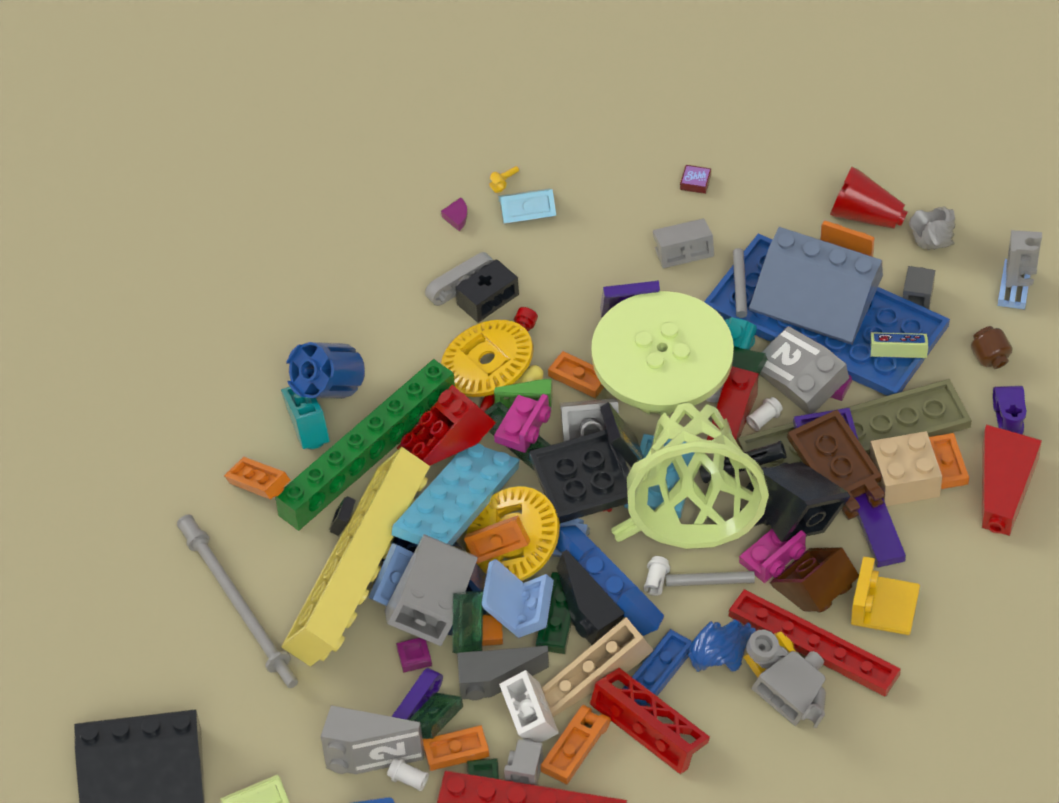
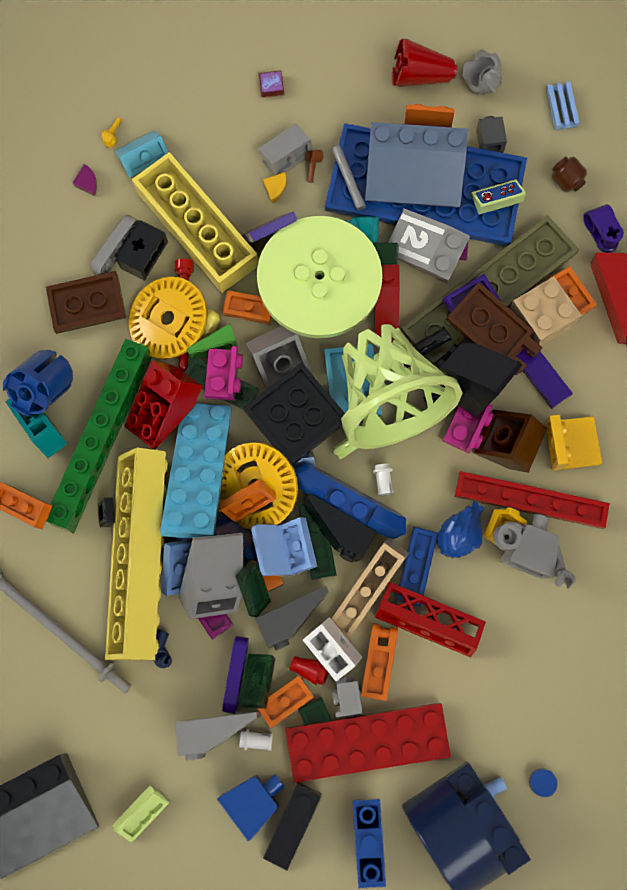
camera: 20 degrees left, 25 degrees up
black tile [600,402,644,468] -> none
light grey bar [666,571,755,587] -> none
white pin [746,397,783,431] -> none
light grey hinge [1006,230,1042,288] -> none
none -> reddish brown plate [46,271,127,334]
none -> light yellow brick [131,152,259,294]
none -> dark blue arm [153,629,172,669]
none -> yellow tile [263,172,287,203]
none -> red cone [290,656,329,686]
none -> dark orange hand [305,150,324,183]

